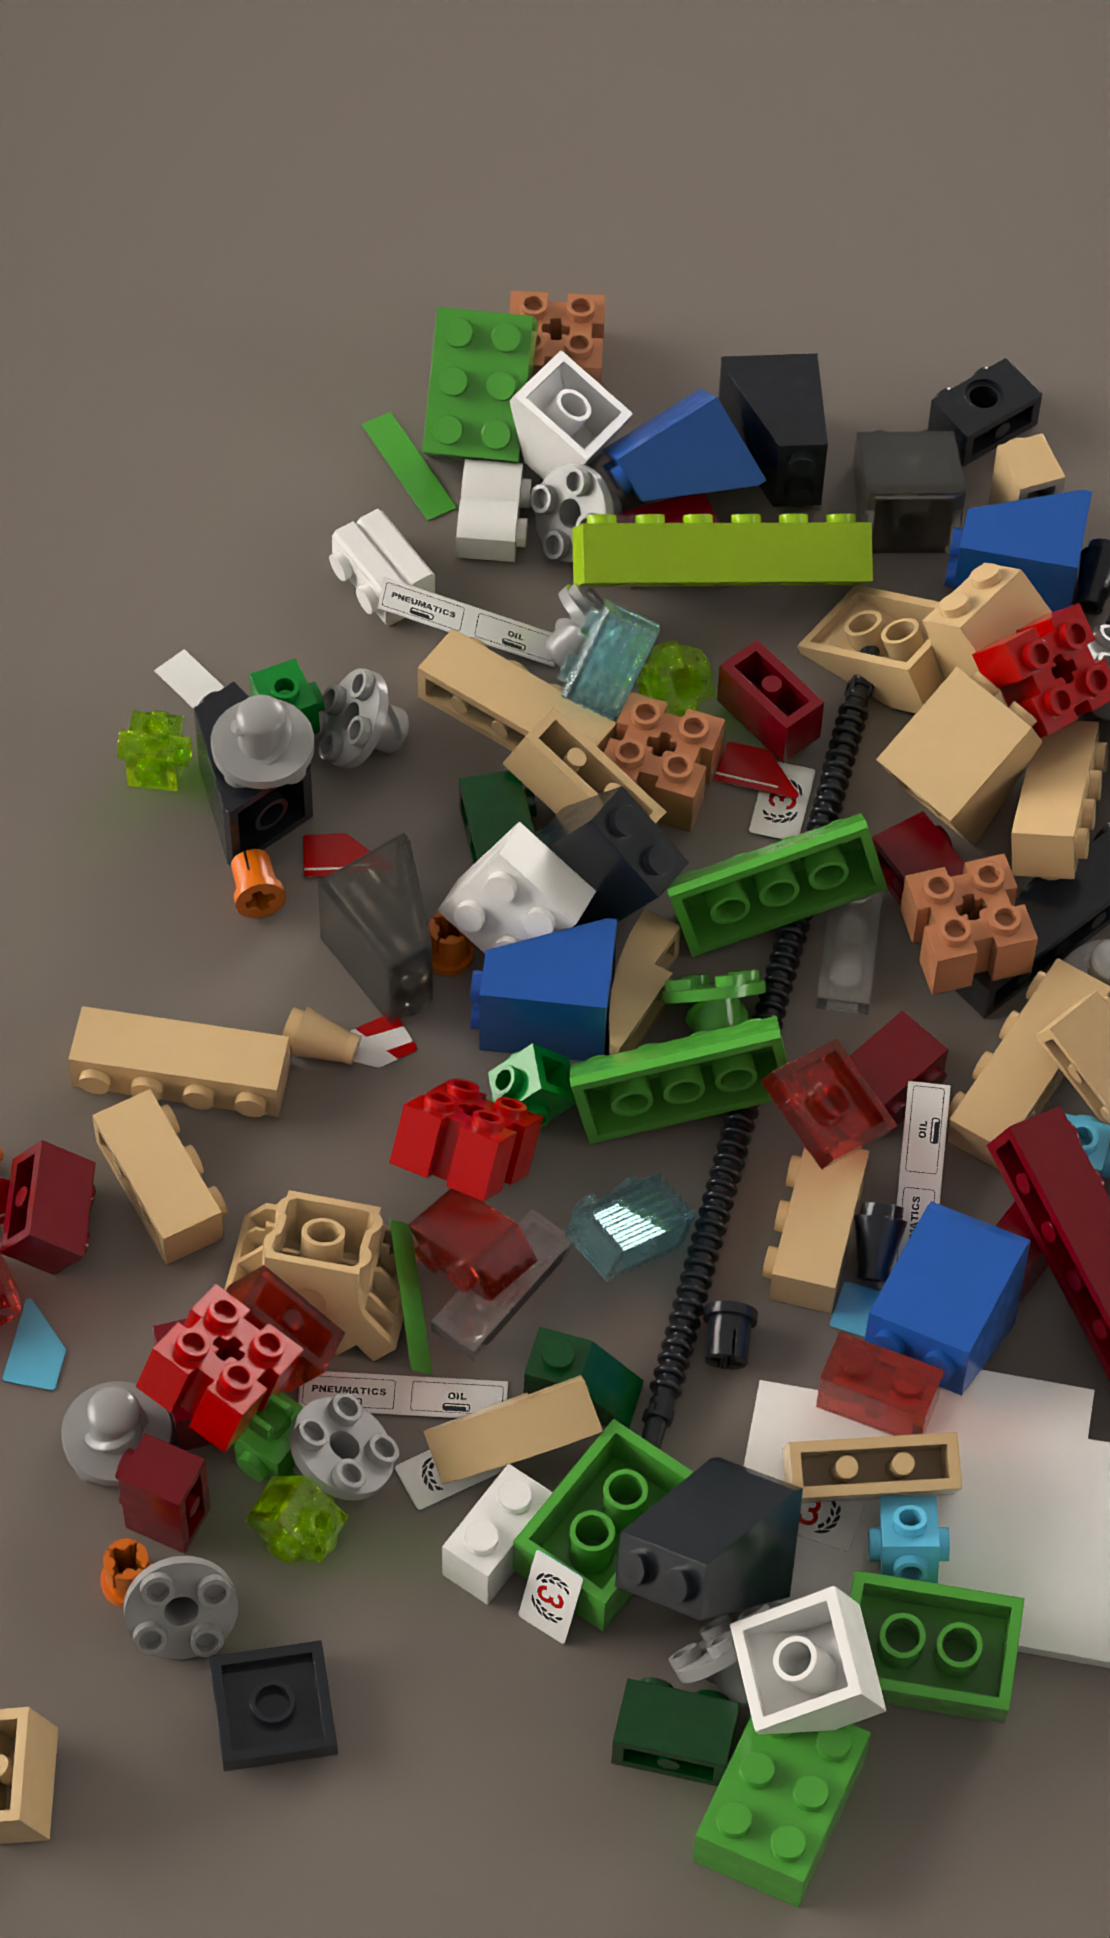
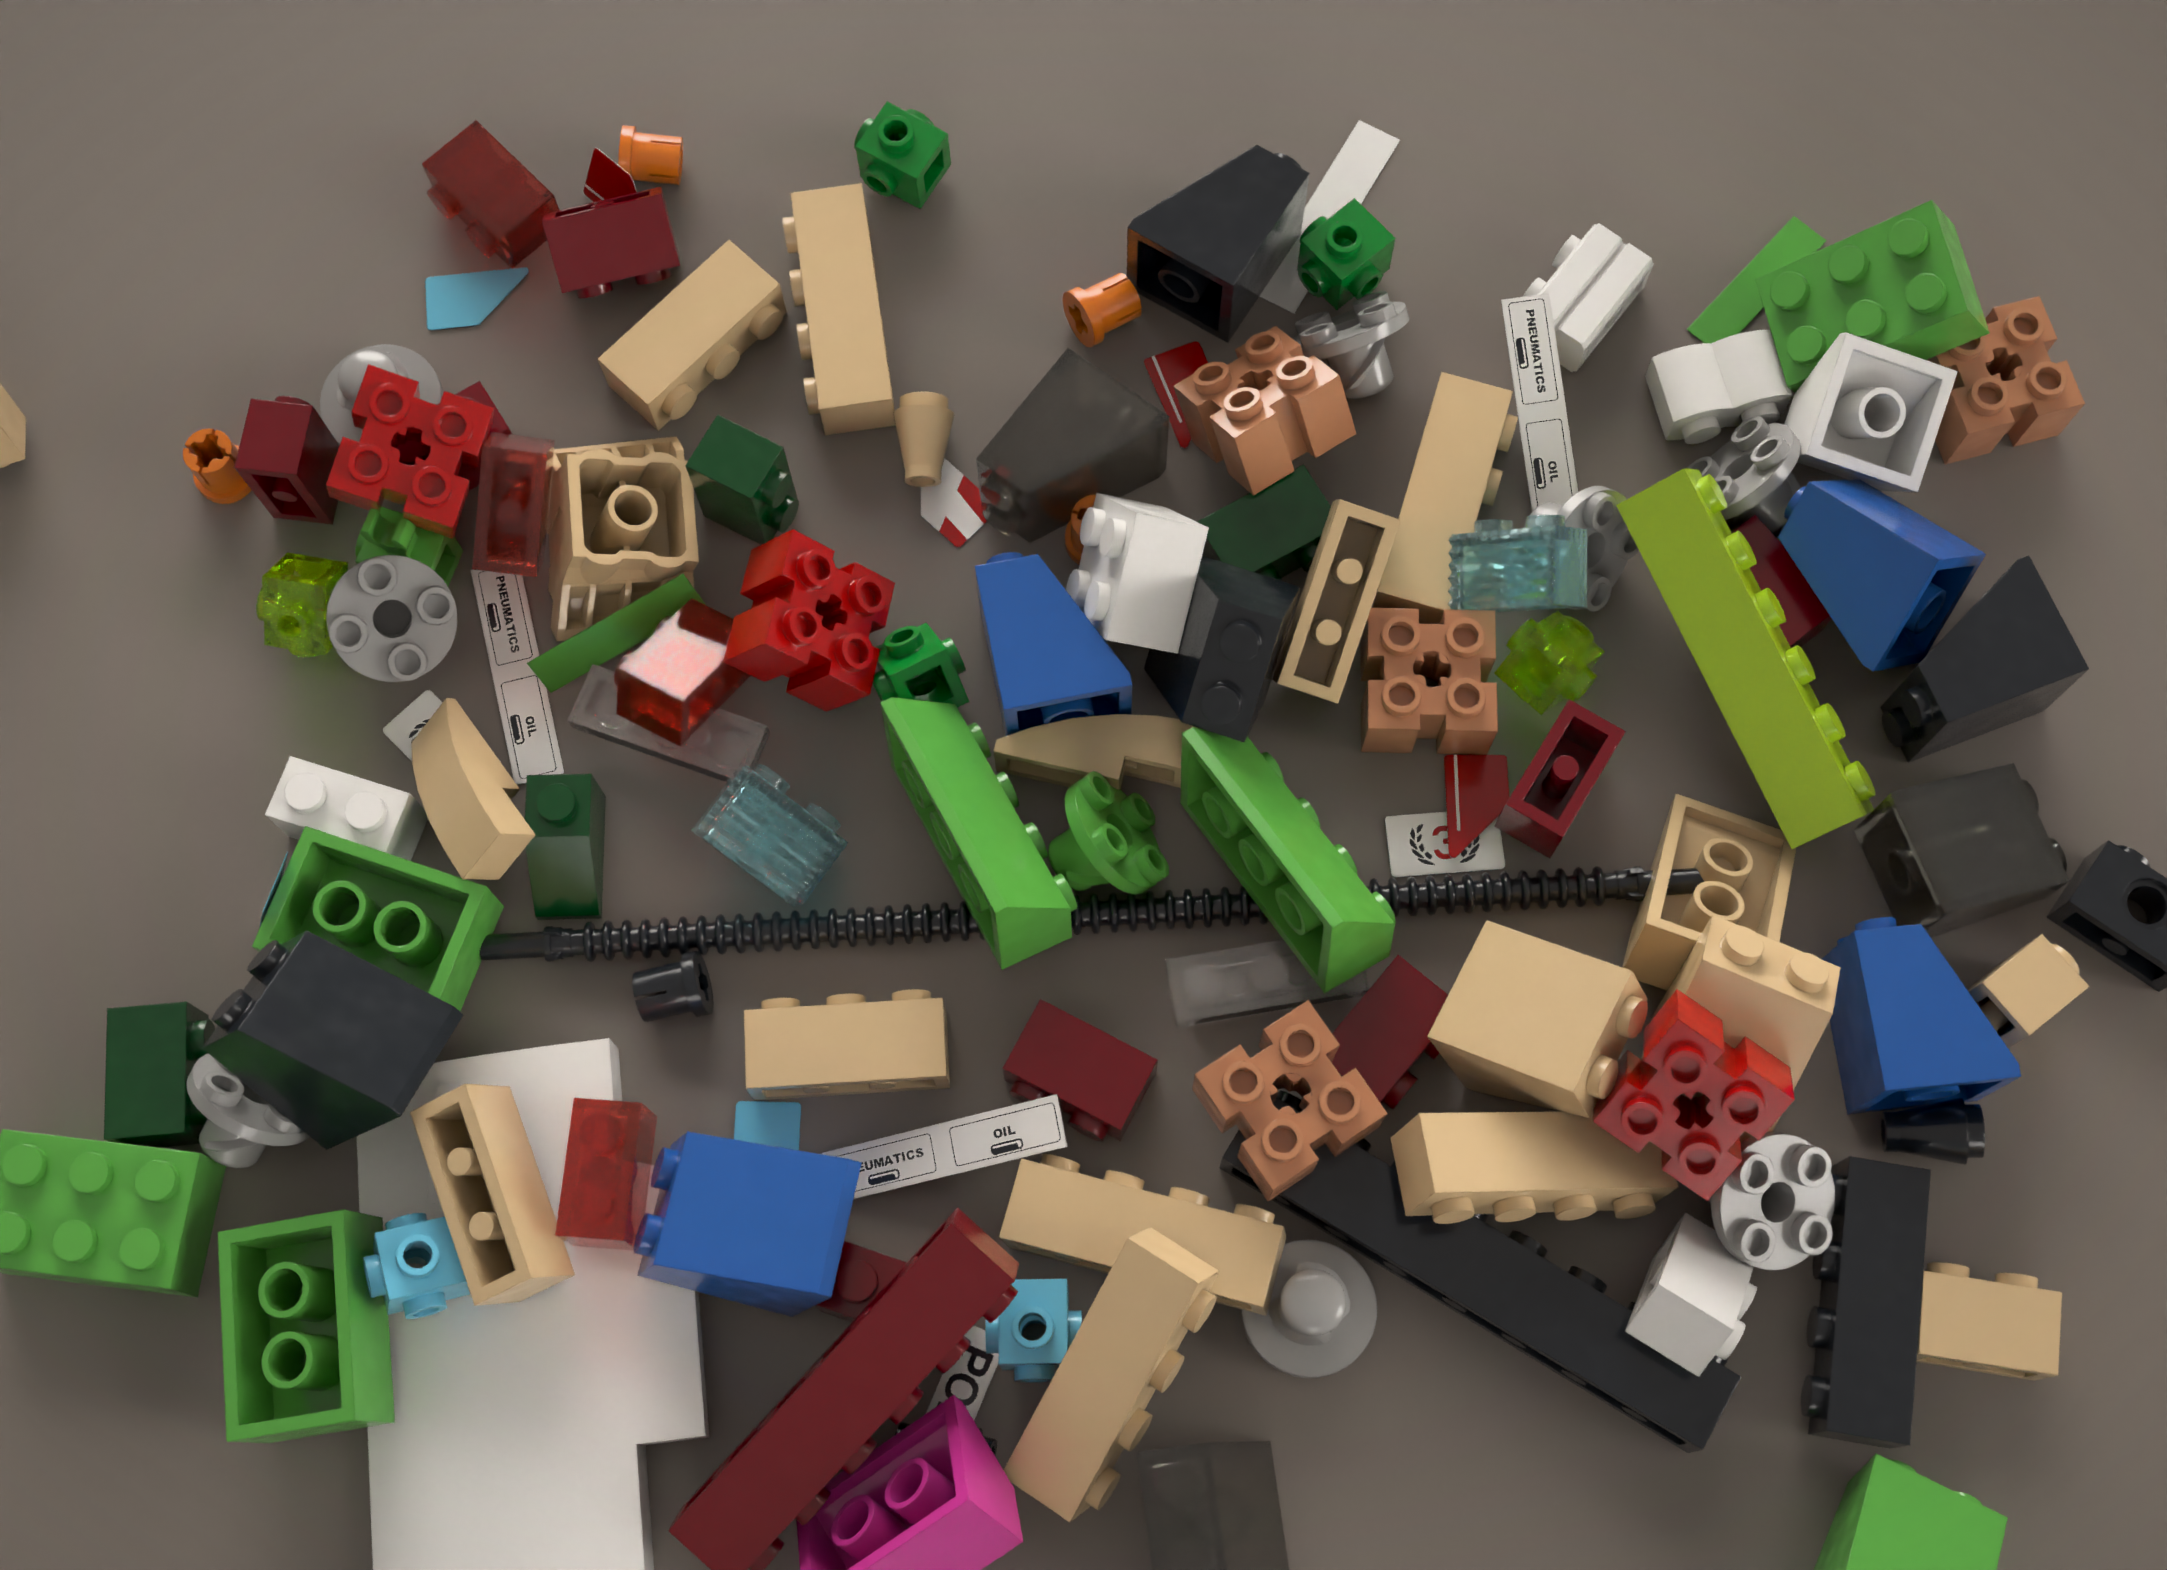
camera: 75 degrees right, 15 degrees up
clear neon green brick [117,710,193,791] -> none
light grey plate [123,1556,238,1660] -> none
black plate [208,1640,338,1772] -> none
light grey plate [211,695,314,789] -> none
white slope [730,1586,887,1735] -> none
clear red plate [761,1039,898,1170] -> none
black cone [854,1202,908,1283] -> none
none -> dark green brick [685,414,799,545]
none -> green brick [854,101,951,209]
none -> nougat brick [1174,326,1357,496]

